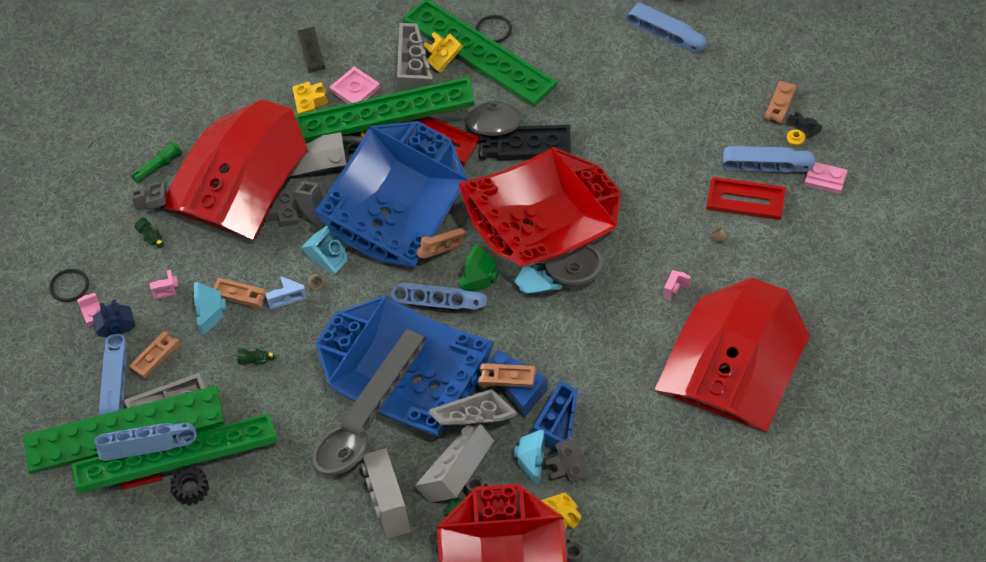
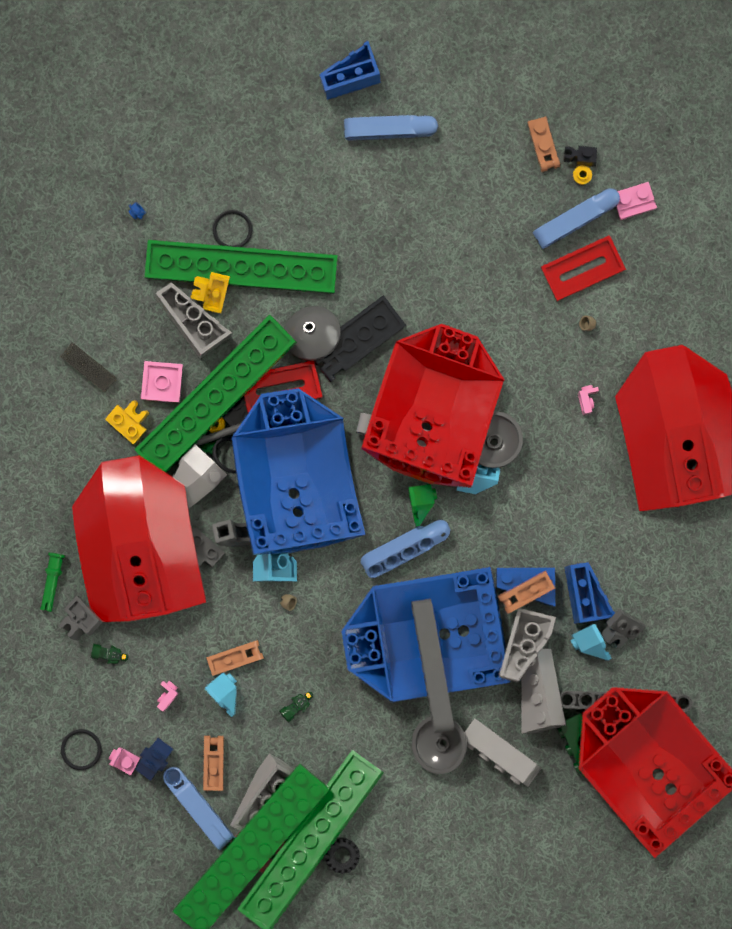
camera: 40 degrees left, 30 degrees up
medium blue piece [94,423,196,461] -> none
light blue slope [266,276,307,309] -> none
nougat plate [417,228,466,258] -> none
yellow plate [541,492,581,530] -> none

